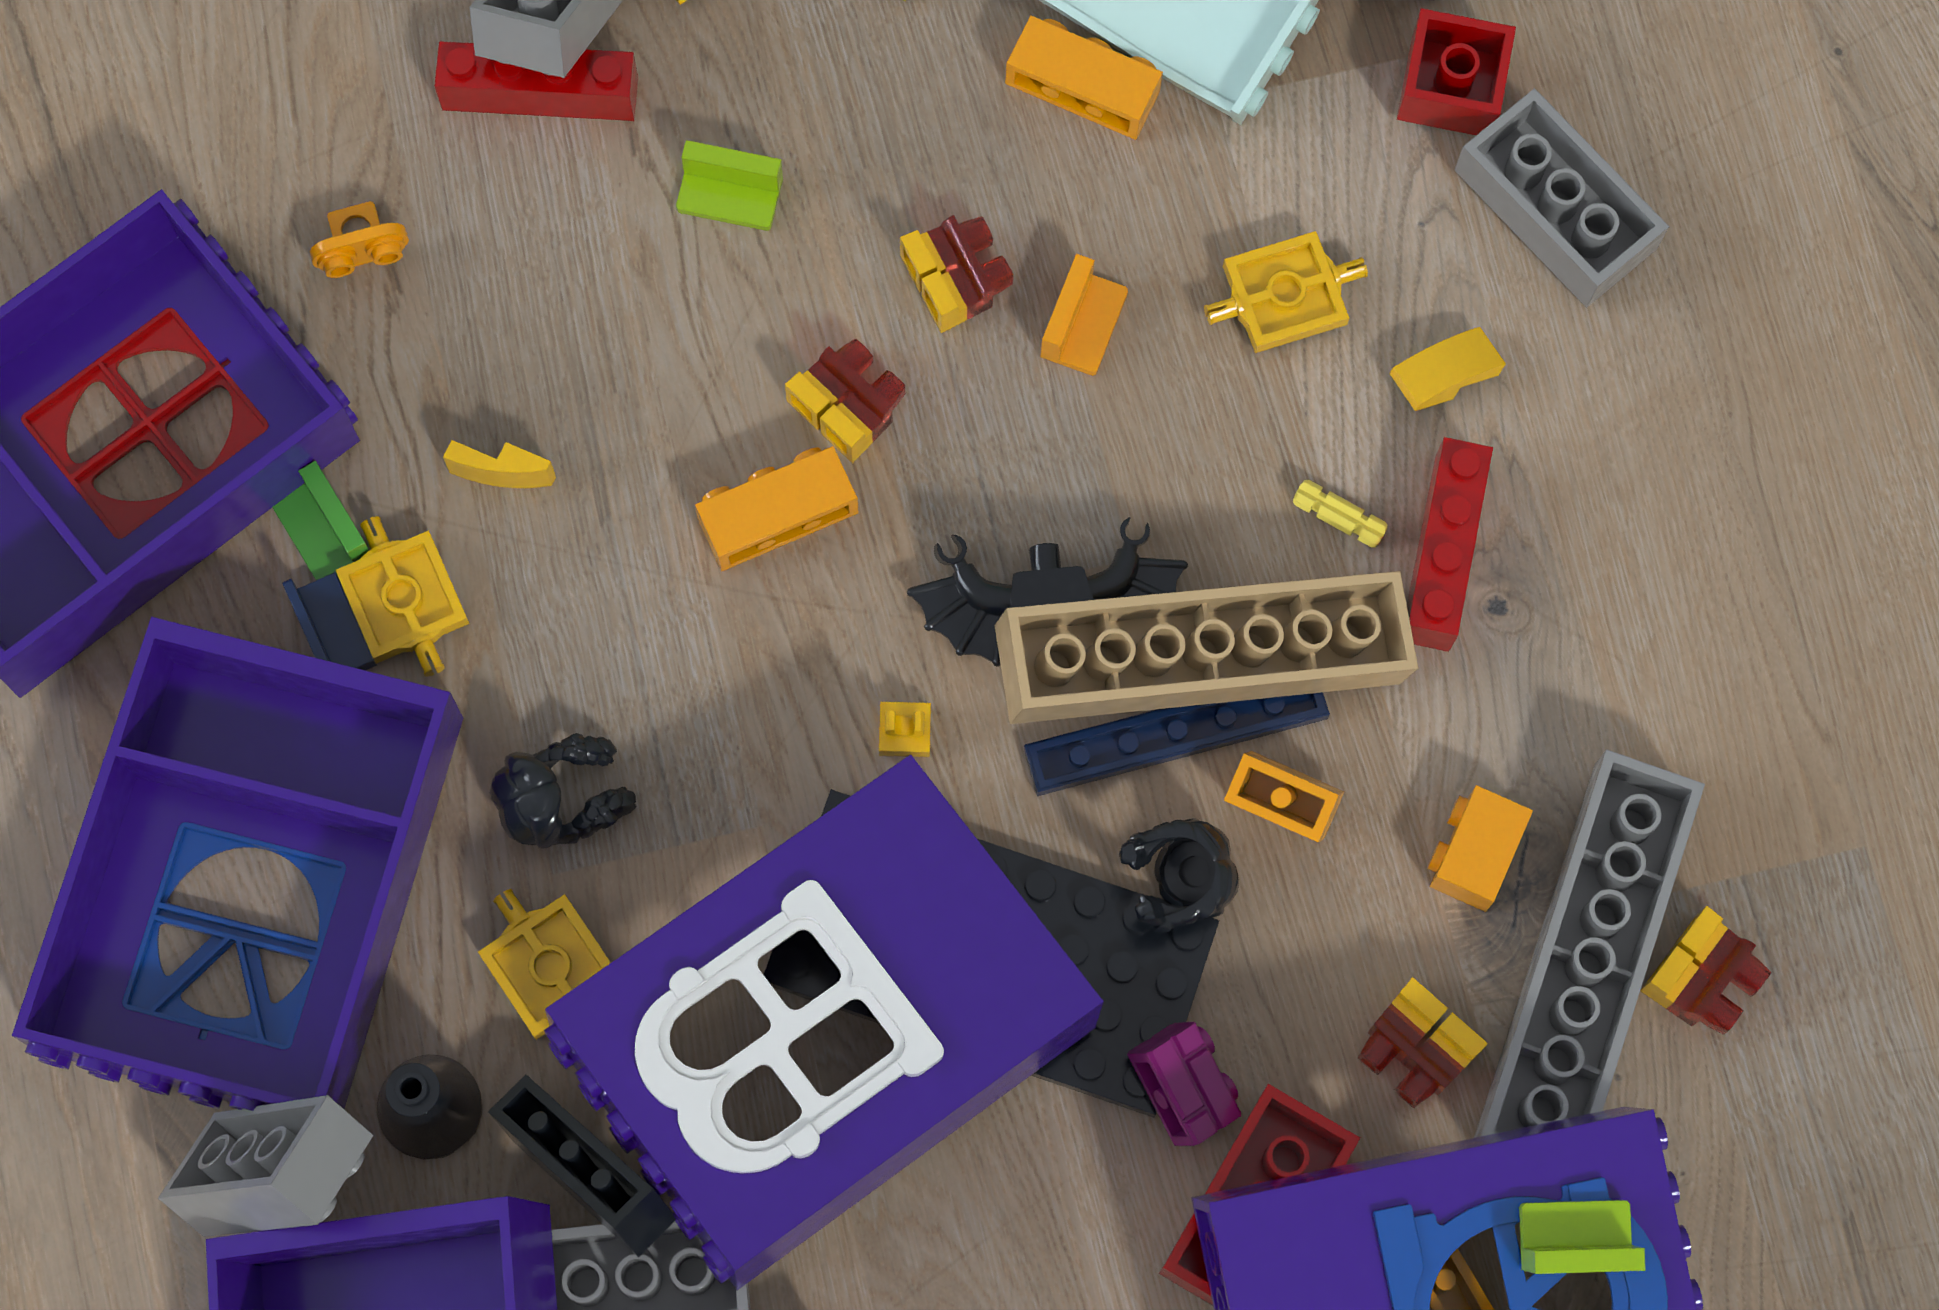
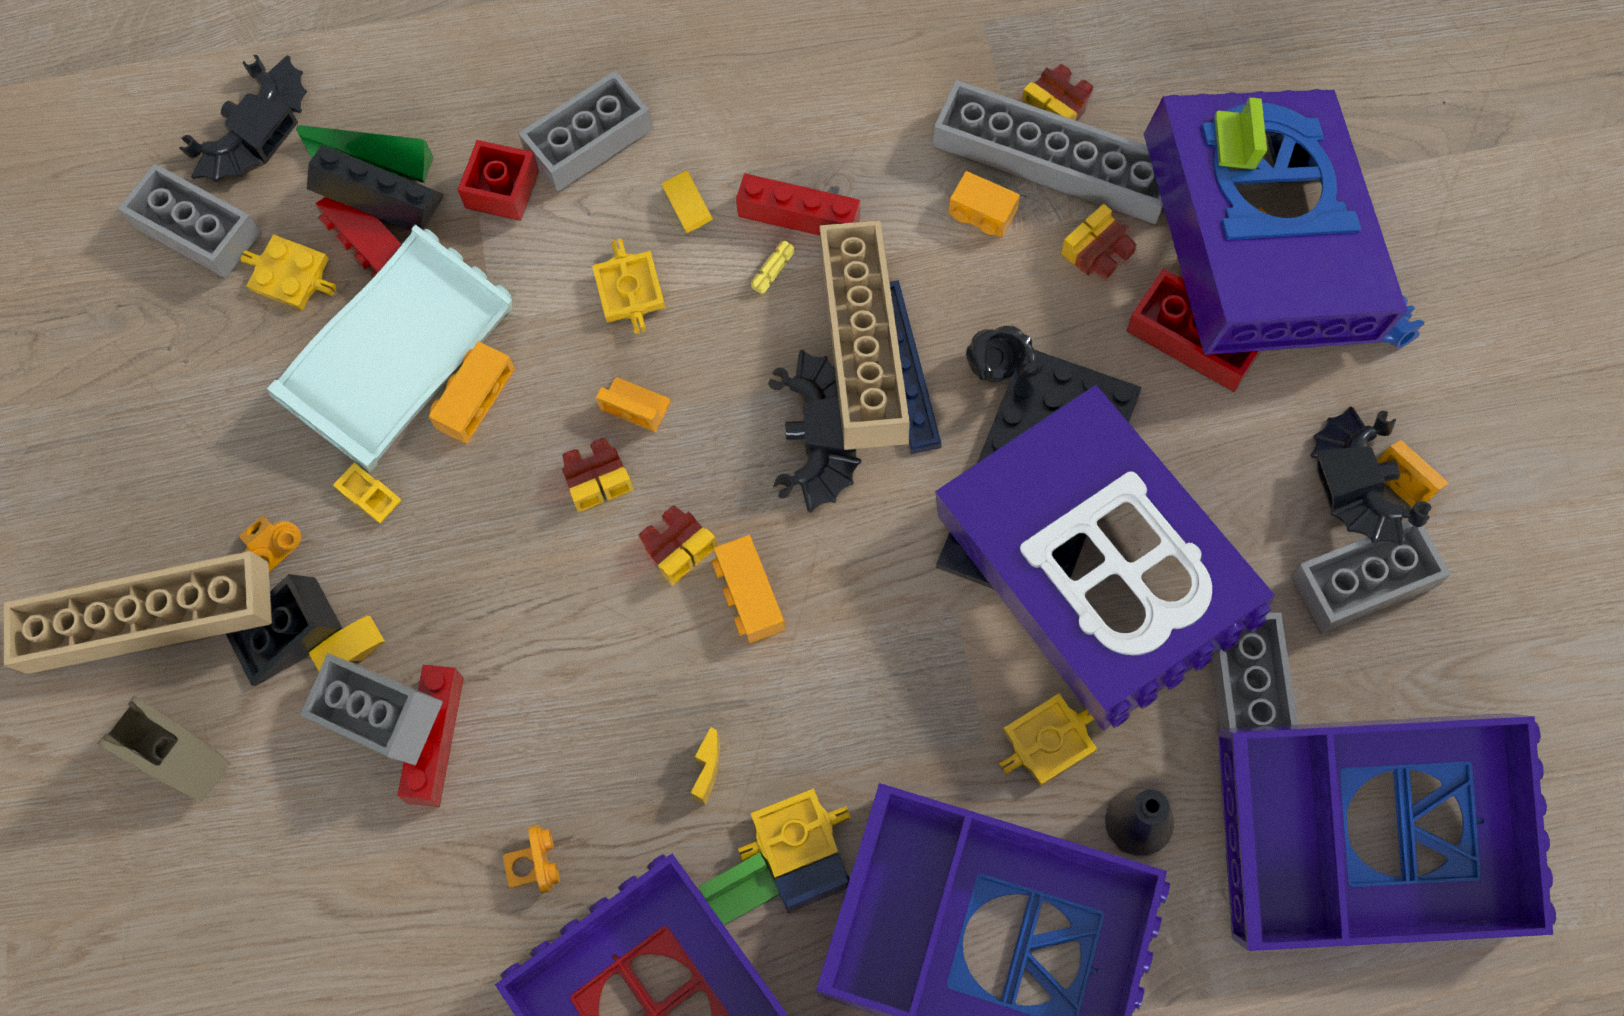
camera: 80 degrees left, 5 degrees down
light grey brick [158,1095,374,1237] -> none
black brick [488,1075,676,1258] -> none
black hair [489,733,637,849] -> none
lime panel [676,140,783,231] -> none
yellow tile [879,702,931,757] -> none
magenta brick [1127,1022,1242,1146] -> none
light orange brick [1224,751,1345,842] -> none

